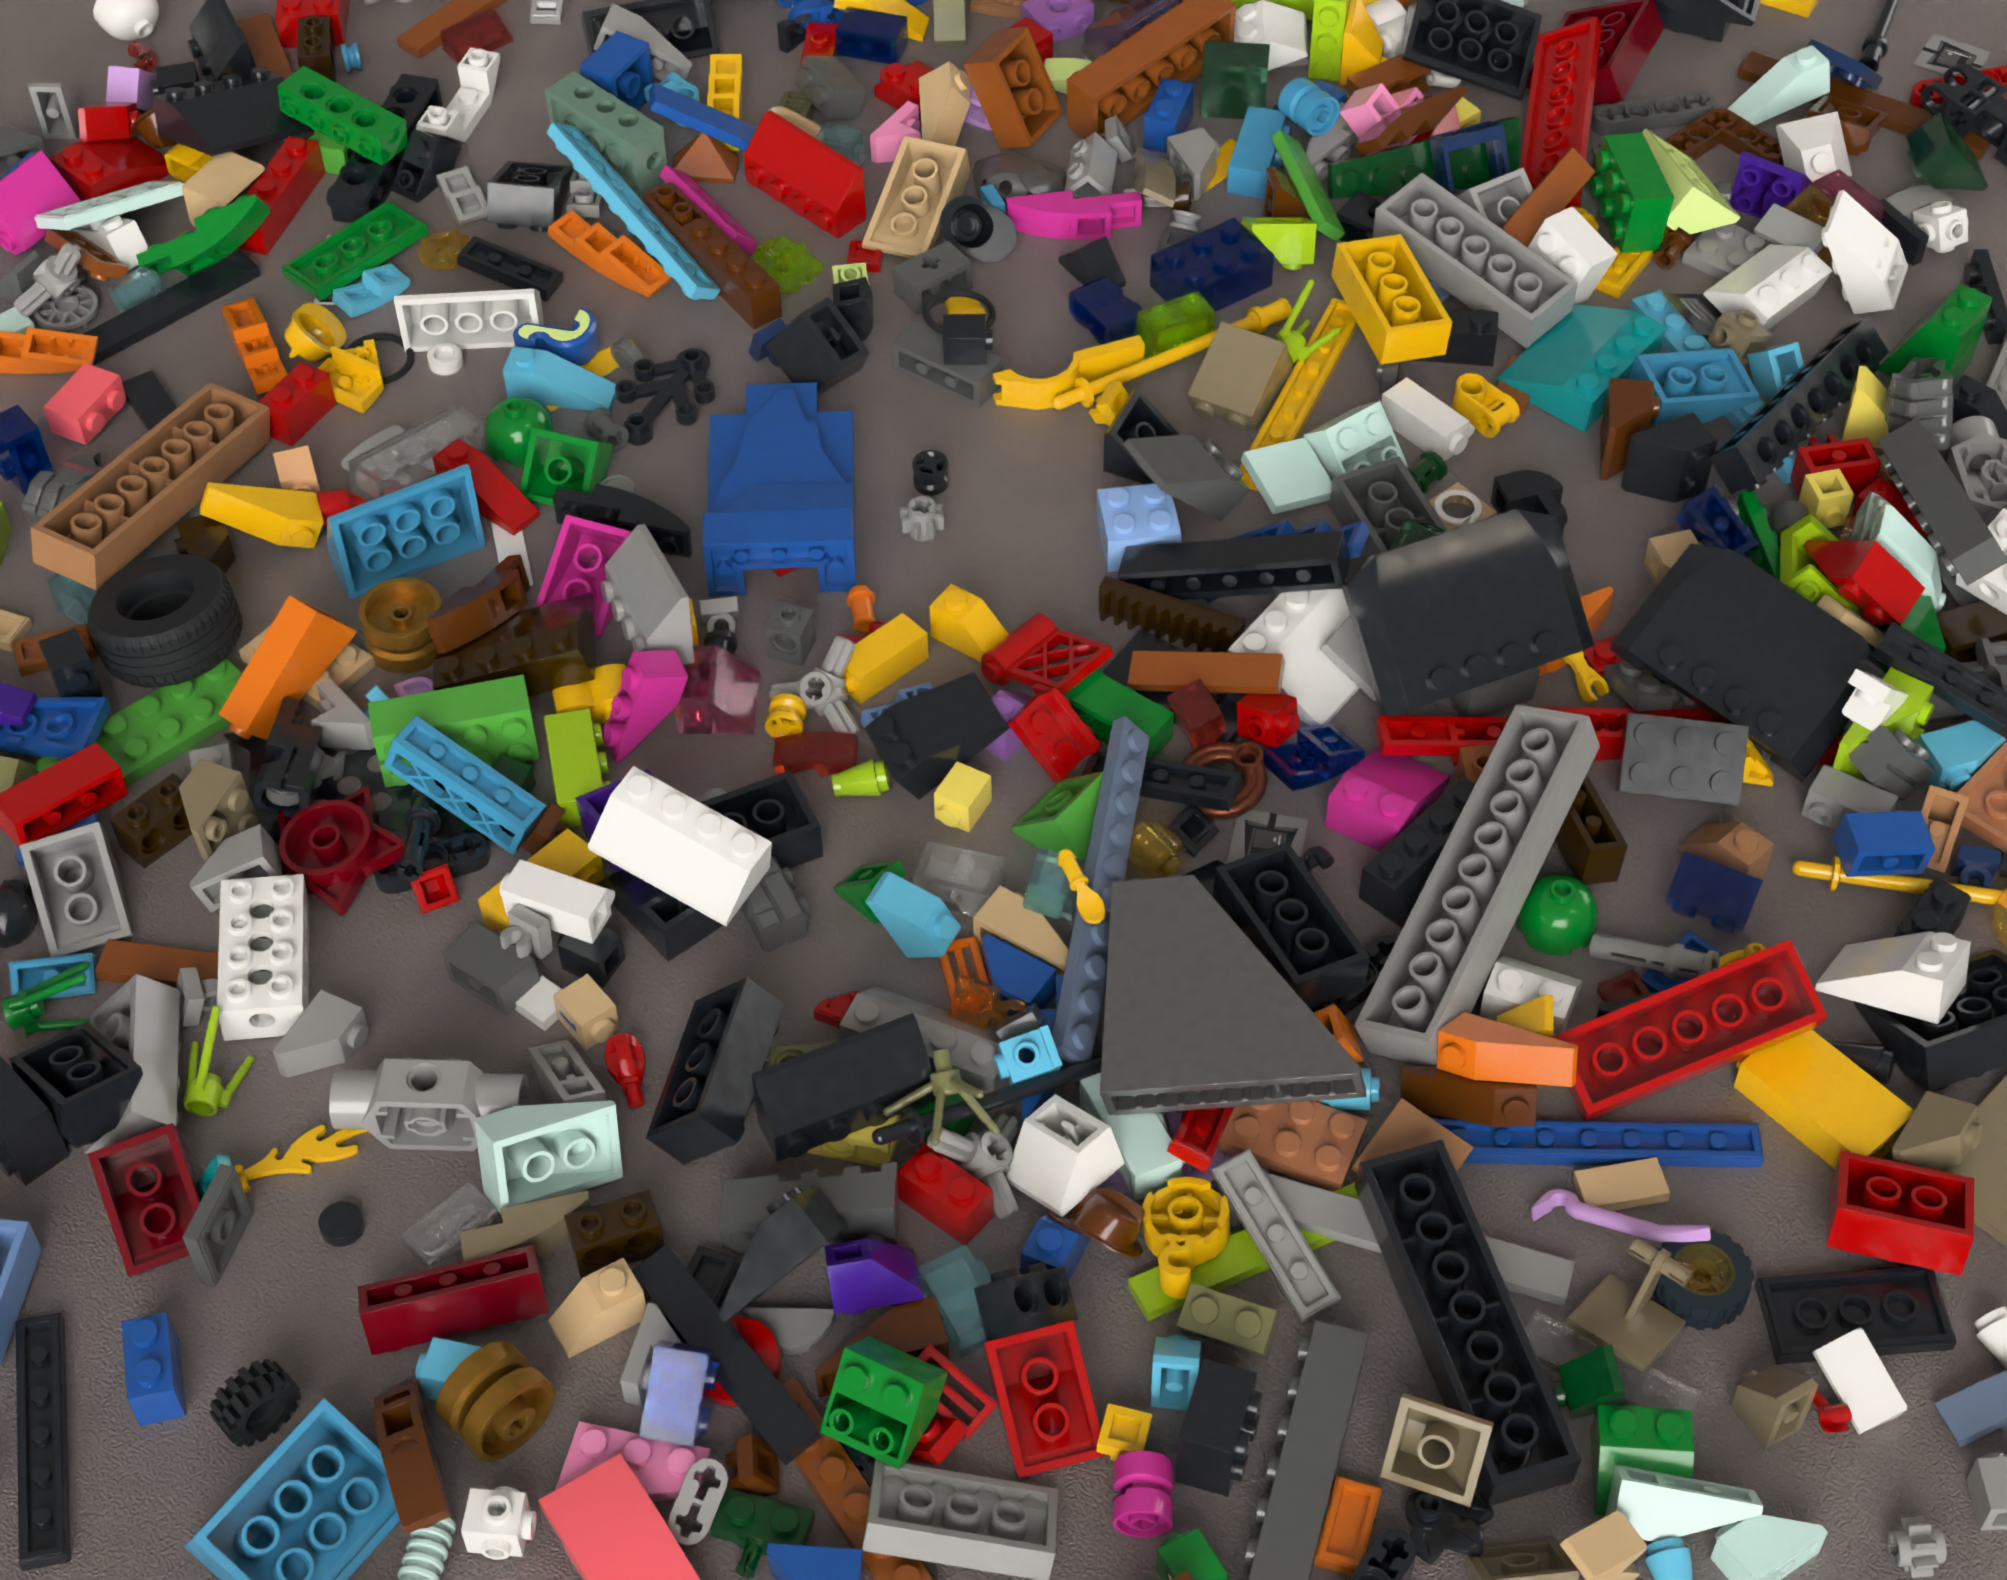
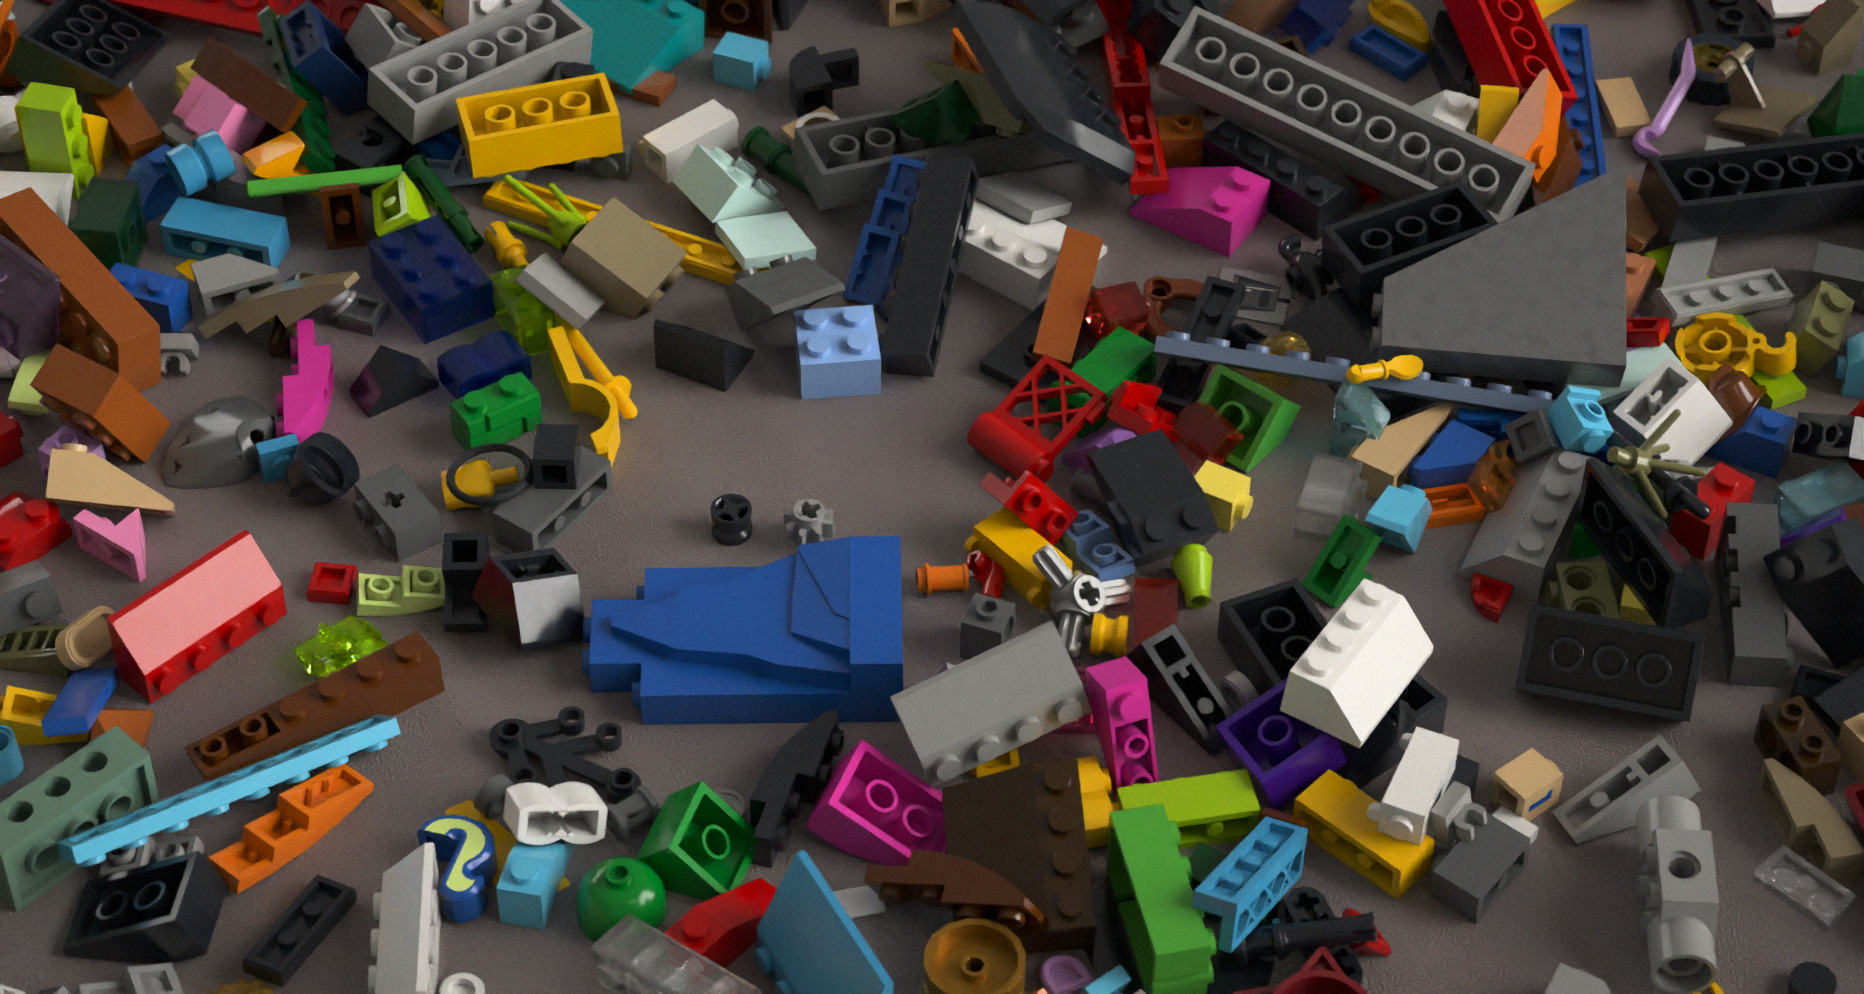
camera: 90 degrees left, 5 degrees down
light aqua slope [474,1100,623,1215] -> none
red piece [604,1033,647,1109] -> none
dark pink plate [659,165,759,254] -> none
dark blue tile [748,318,787,367] -> none
clear light blue brick [815,122,866,165] -> none
tan slope [861,136,971,259] -> none
yellow slope [929,583,1009,662] -> none
light grey brick [1065,132,1118,199] -> none
yellow tile [1089,381,1129,427] -> none
dark brown gear [1099,576,1245,653] -> none
red brick [1236,693,1300,748] -> none
clear blue slope [1262,723,1365,791] -> none
yellow piece [1451,373,1520,438] -> none
light grey pin [1590,932,1720,980] -> none
clear red tile [1596,969,1651,1002] -> none
none -> light orange slope [240,131,320,196]
none -> dark green pin [404,154,485,254]
none -> green brick [449,372,543,456]
none -> white brick [503,782,608,845]
none -> light grey tile [516,253,606,330]
none -> medium azure brick [713,31,772,92]
none -> red bracket [979,470,1078,546]
none -> black slope [1126,623,1234,755]
none -> clear red brick [1171,400,1245,466]

